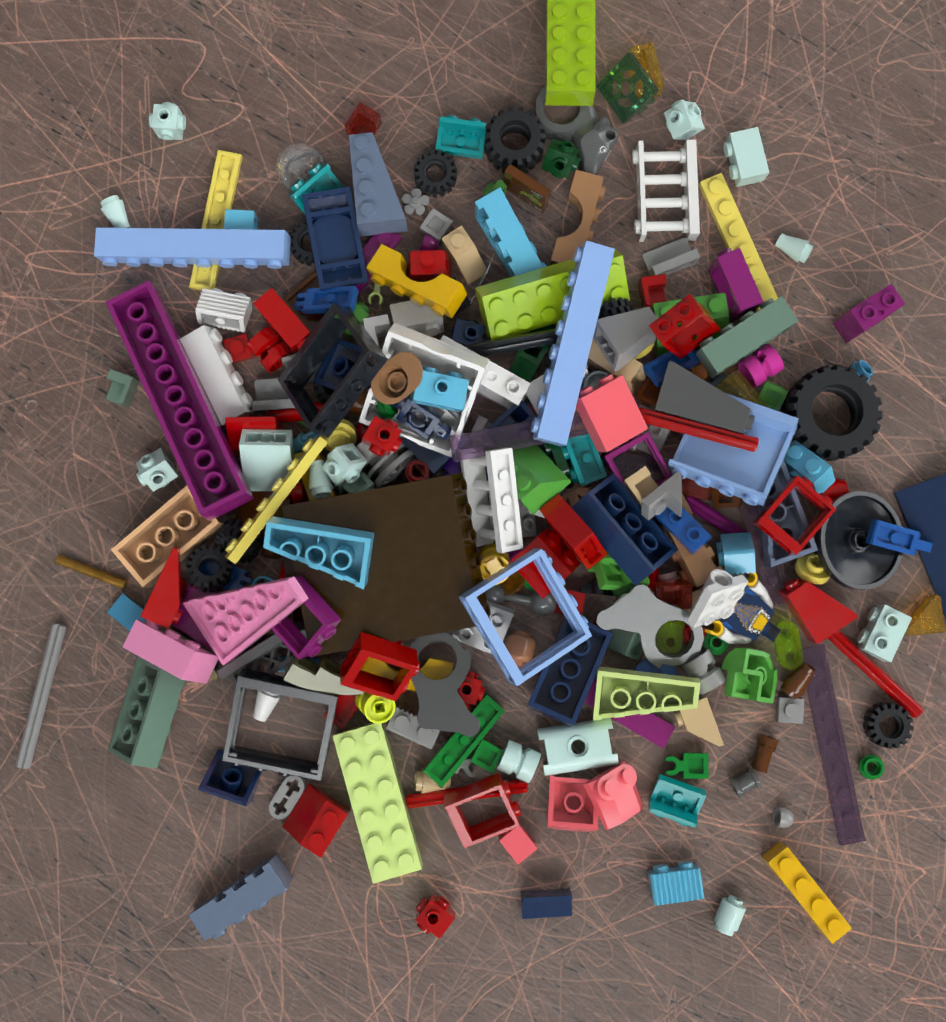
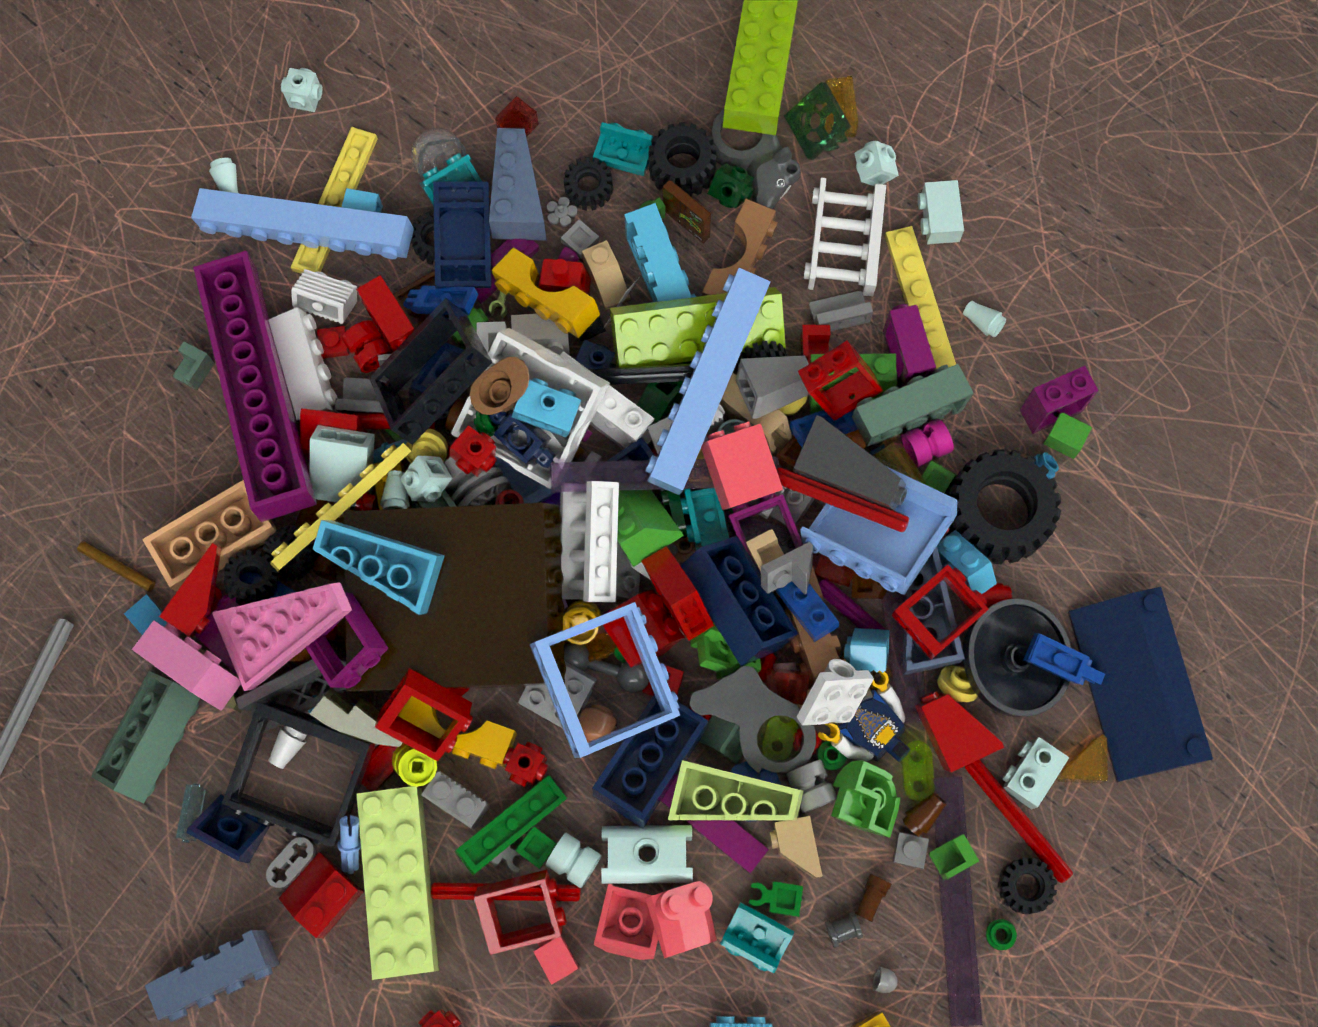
camera: 10 degrees right, 10 degrees down
light aqua brick [136,448,178,492] -> none
dark grey animal [410,633,480,737] -> none
tan cone [414,769,451,794] -> none
black piece [580,578,618,596] -> none
none -> clear light blue piece [176,783,206,843]
none -> light blue axle [337,815,361,874]
none -> bright green panel [929,834,979,880]
none -> bright green panel [1044,413,1092,459]

